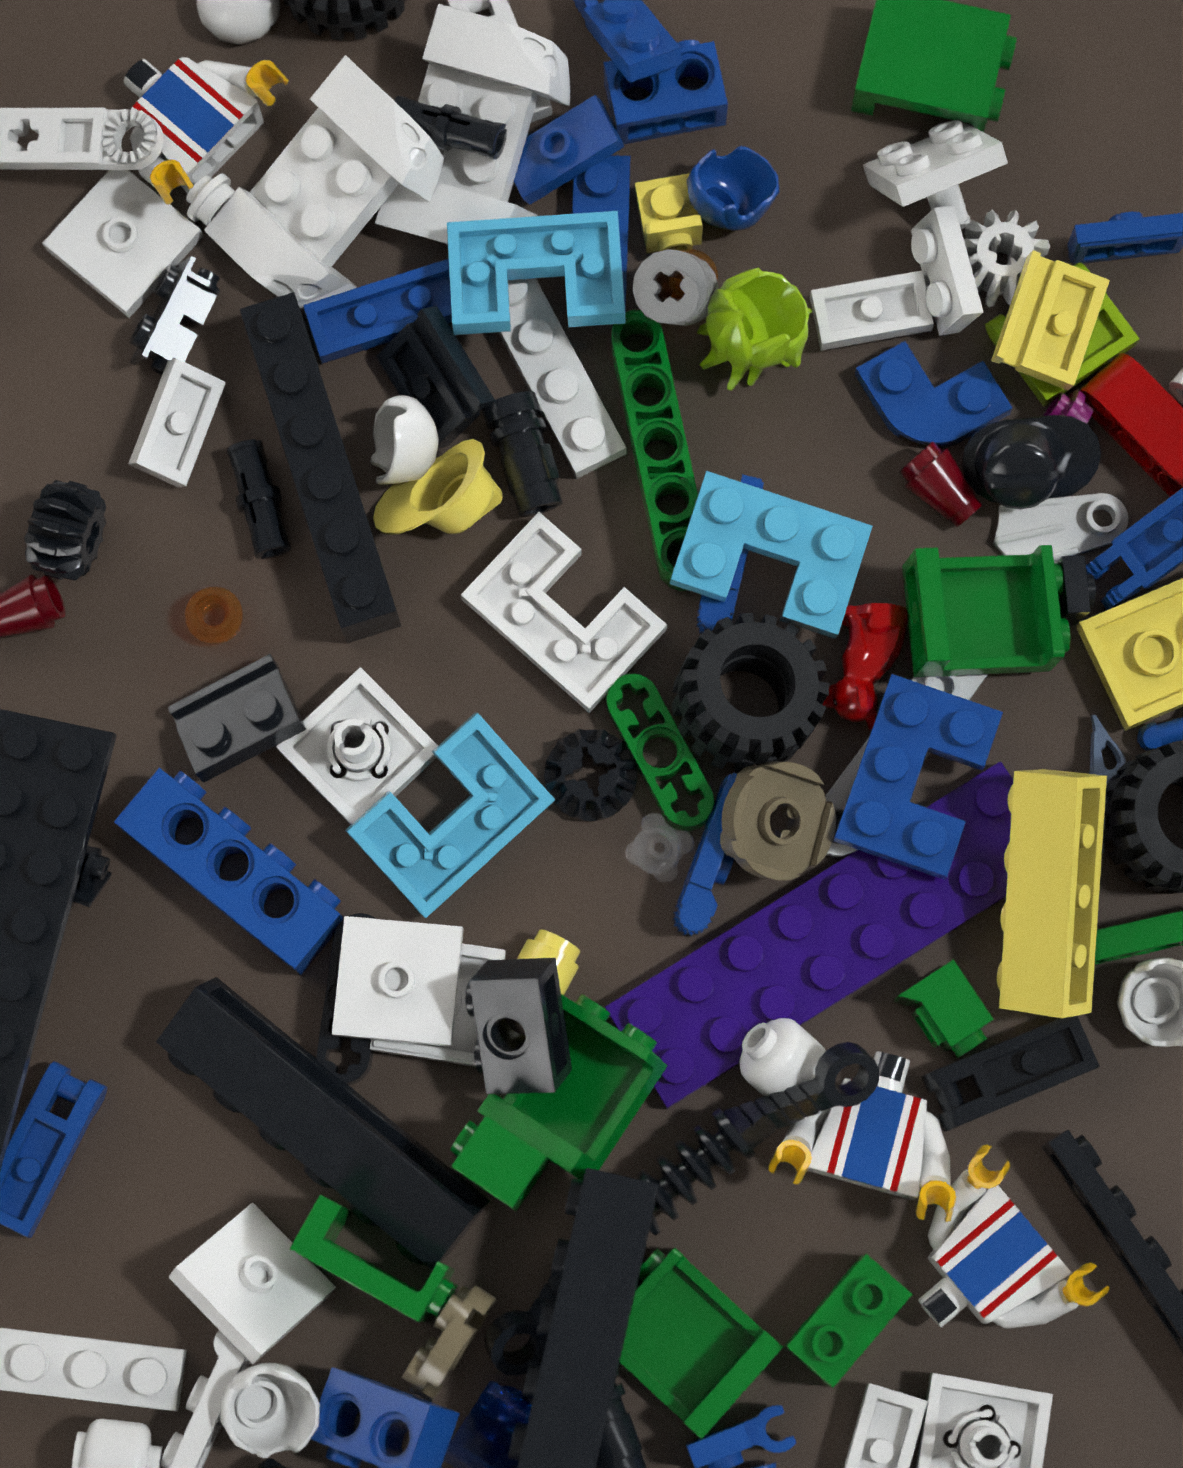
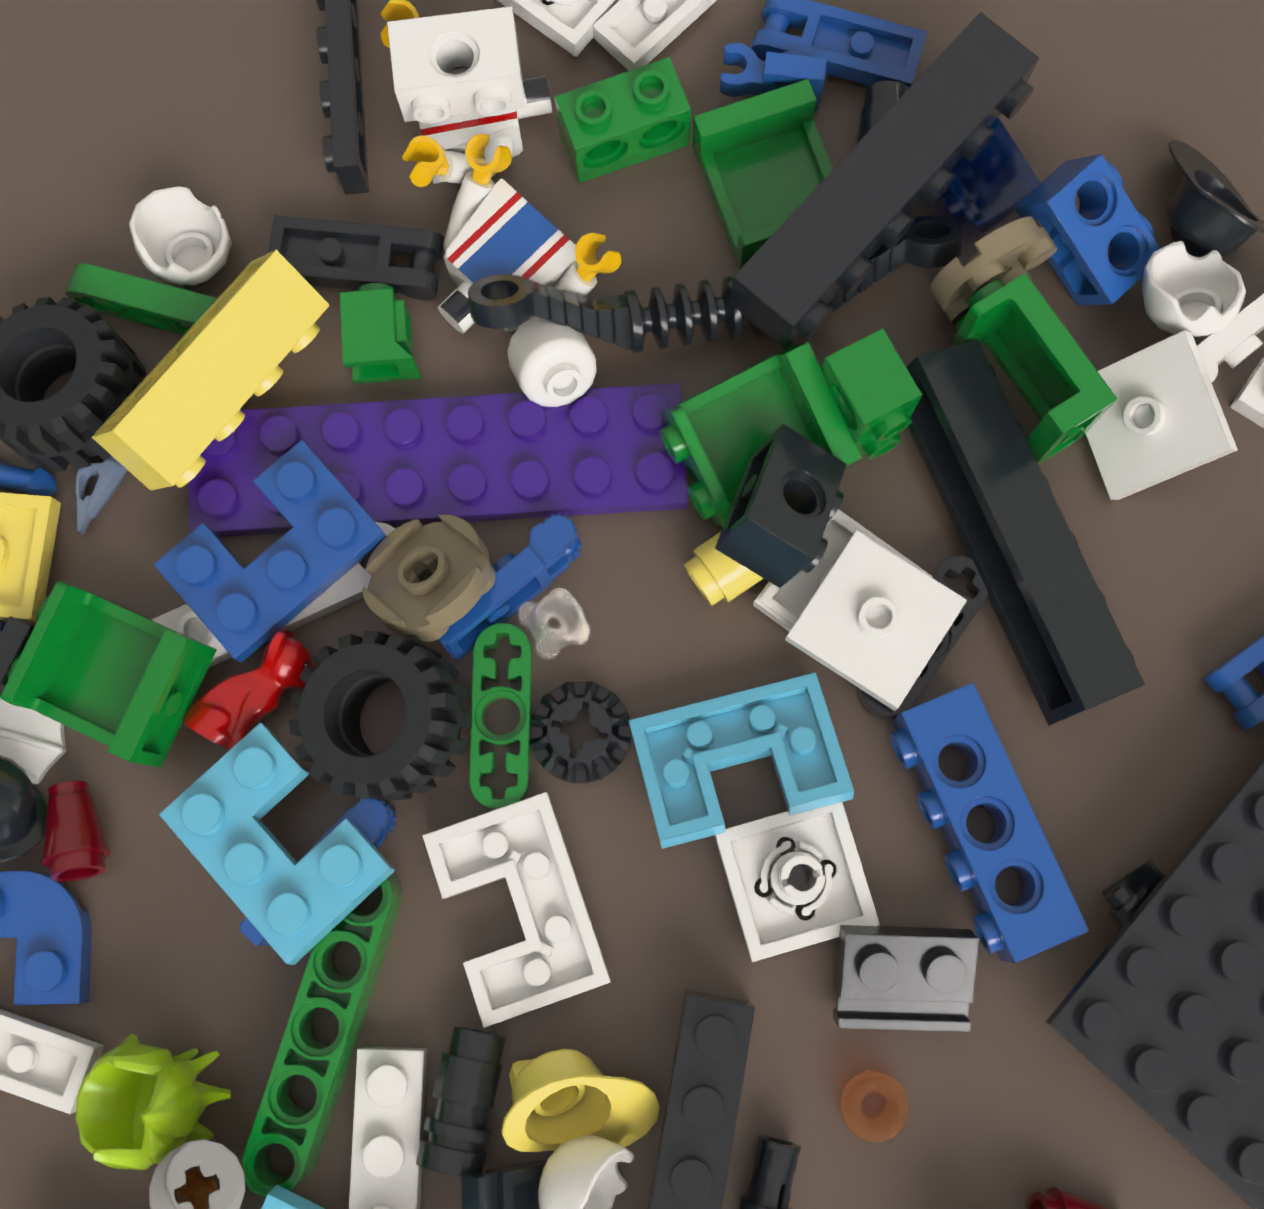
camera: 150 degrees left, 0 degrees up
none -> white brick [387,6,526,124]

